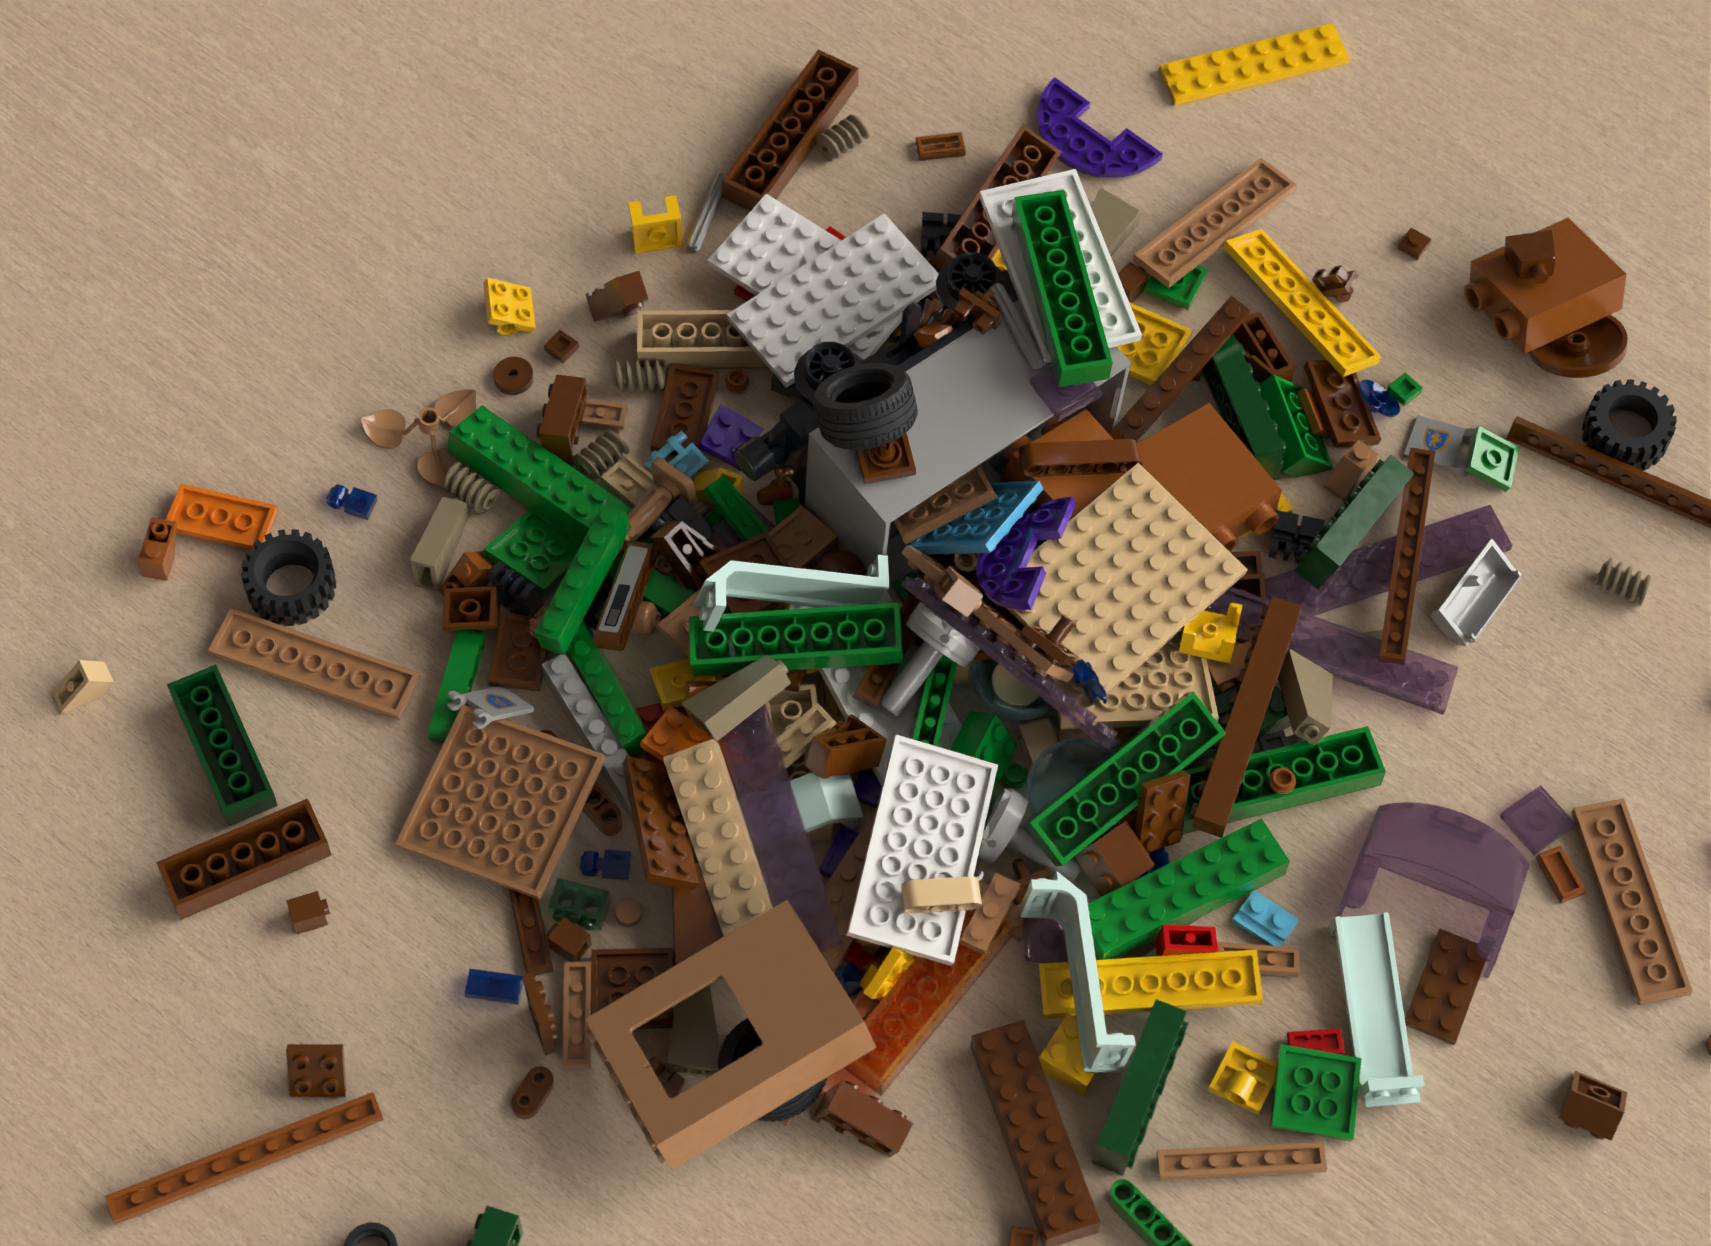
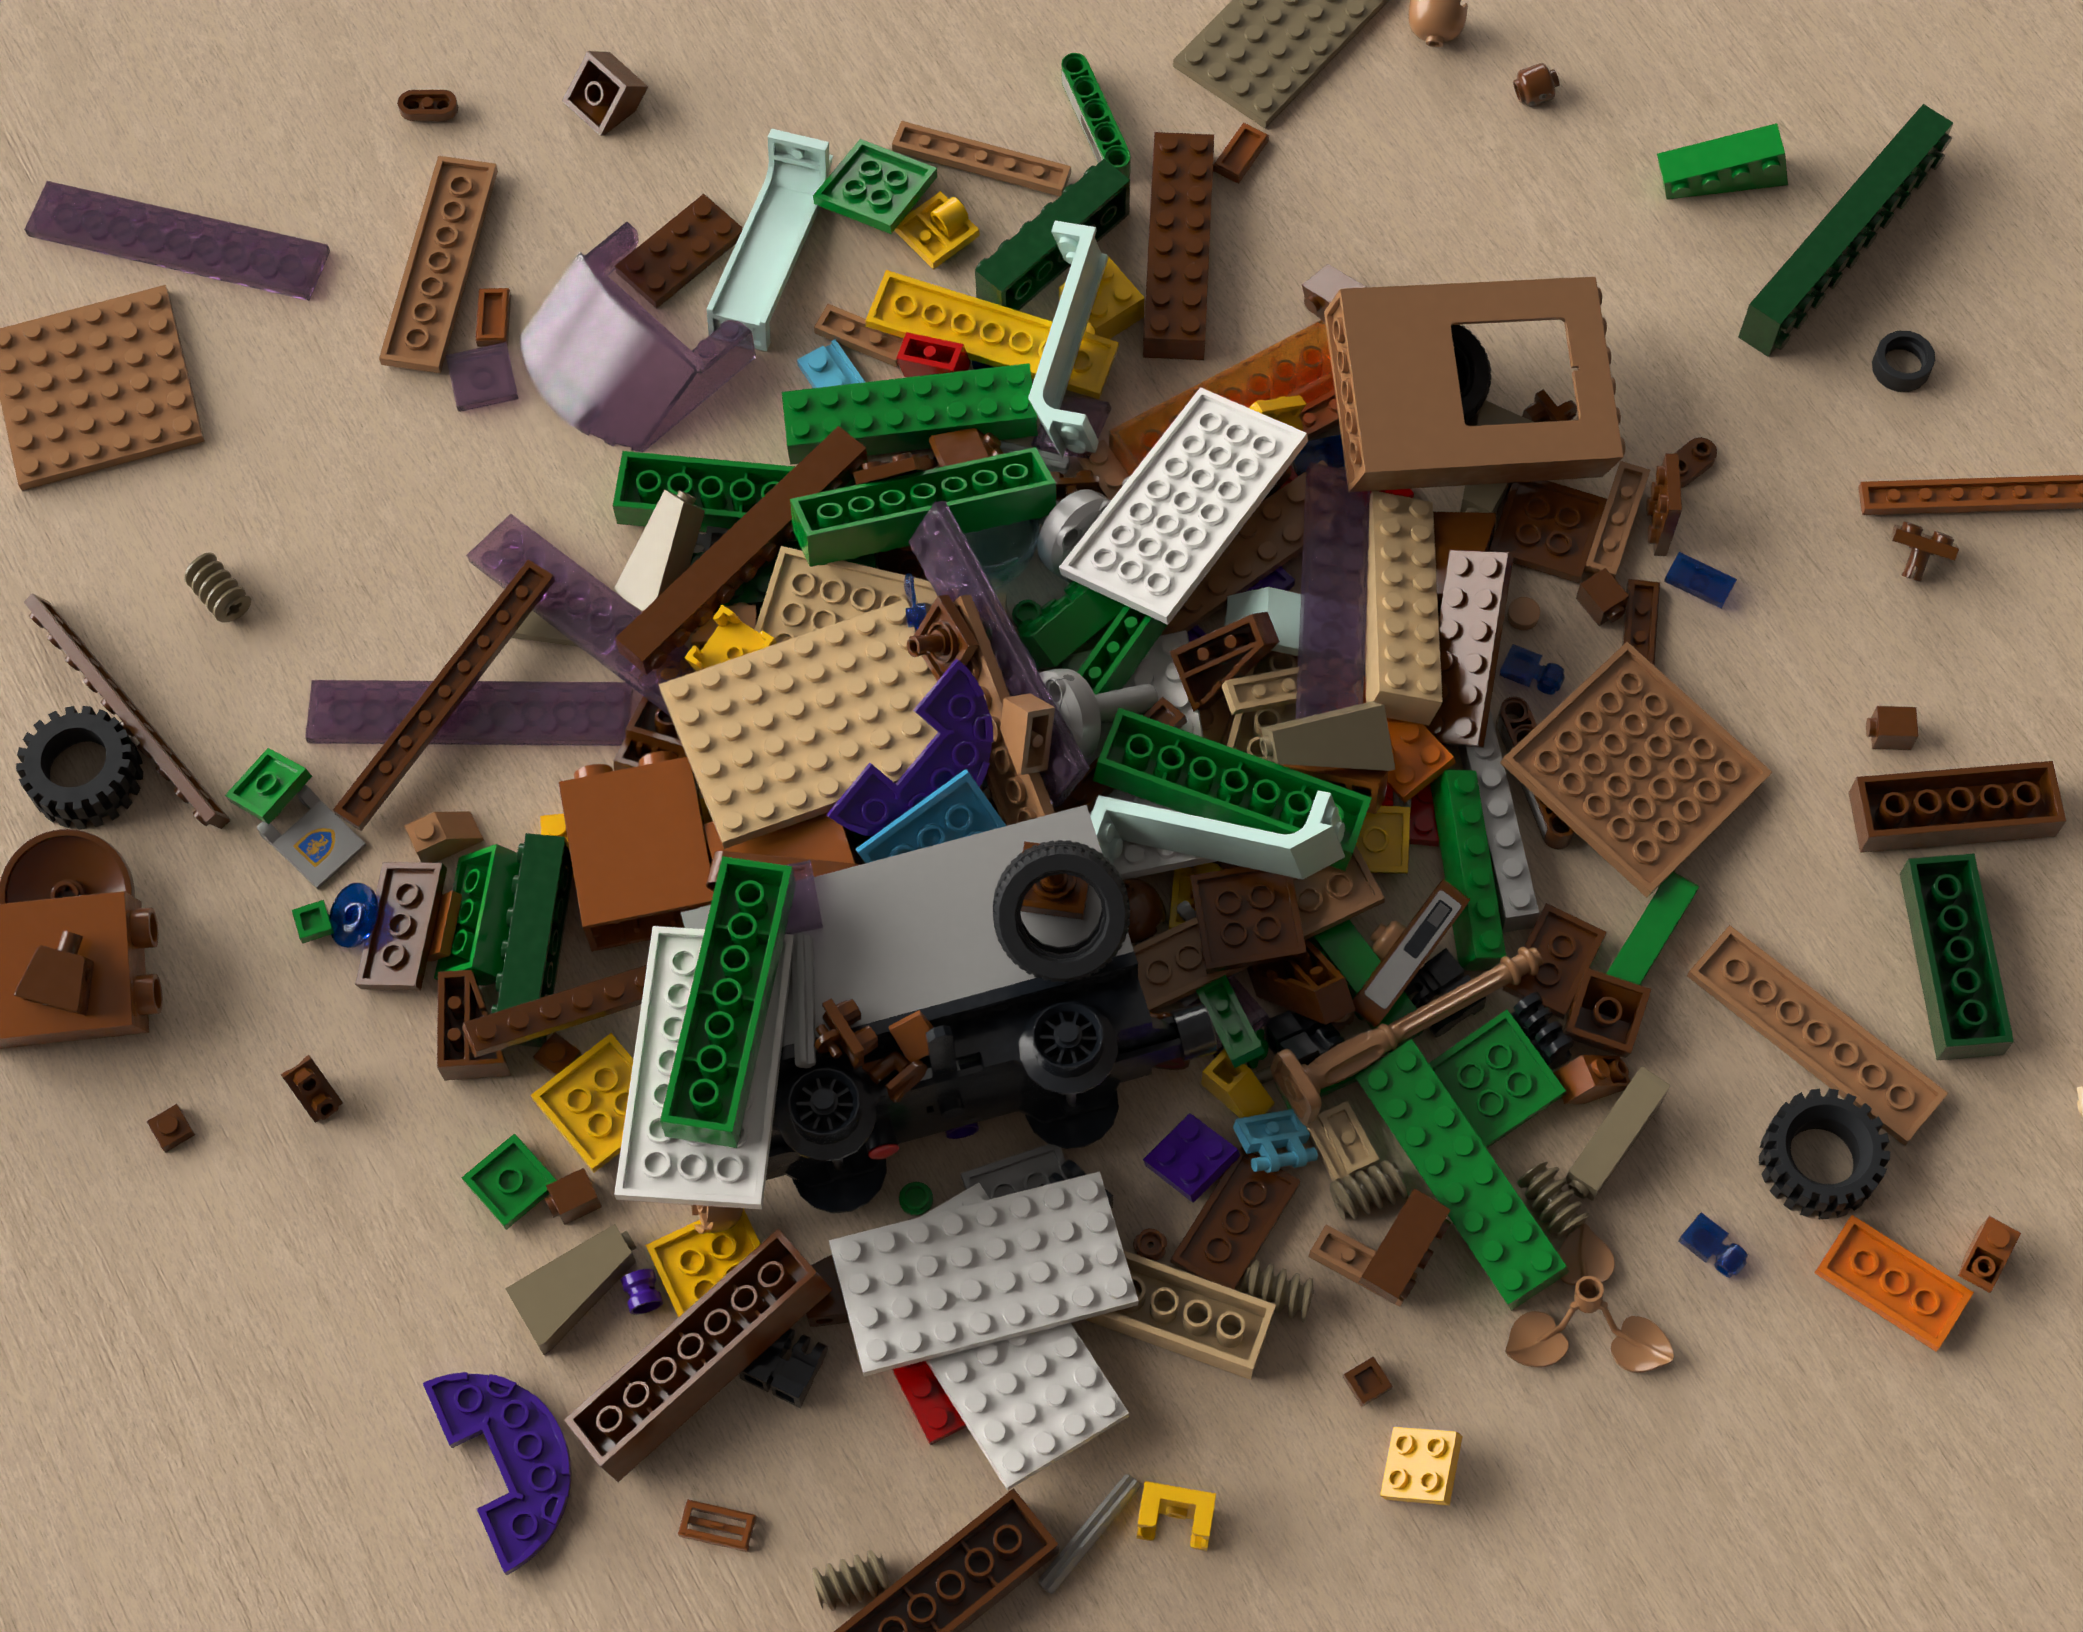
camera: 155 degrees left, 5 degrees up
light grey flag [446,686,534,729] -> none
reddish brown piece [493,357,534,395] -> none
green brick [535,504,631,655] -> none
clear green brick [548,878,611,930] -> none
reddish brown wedge [585,271,649,322] -> none
tan beam [901,877,982,914] -> none
medium nougat plate [960,873,1020,955] -> none
medium nougat plate [1133,158,1297,288] -> none
yellow plate [1159,23,1350,106] -> none
yellow plate [1223,229,1381,377] -> none
black legs [1268,510,1325,564] -> none
dark orange plate [1269,768,1296,794] -> none
red plate [1286,1028,1345,1055] -> none
dark green brick [1294,454,1414,590] -> none
light grey container [1431,538,1522,646] -> none

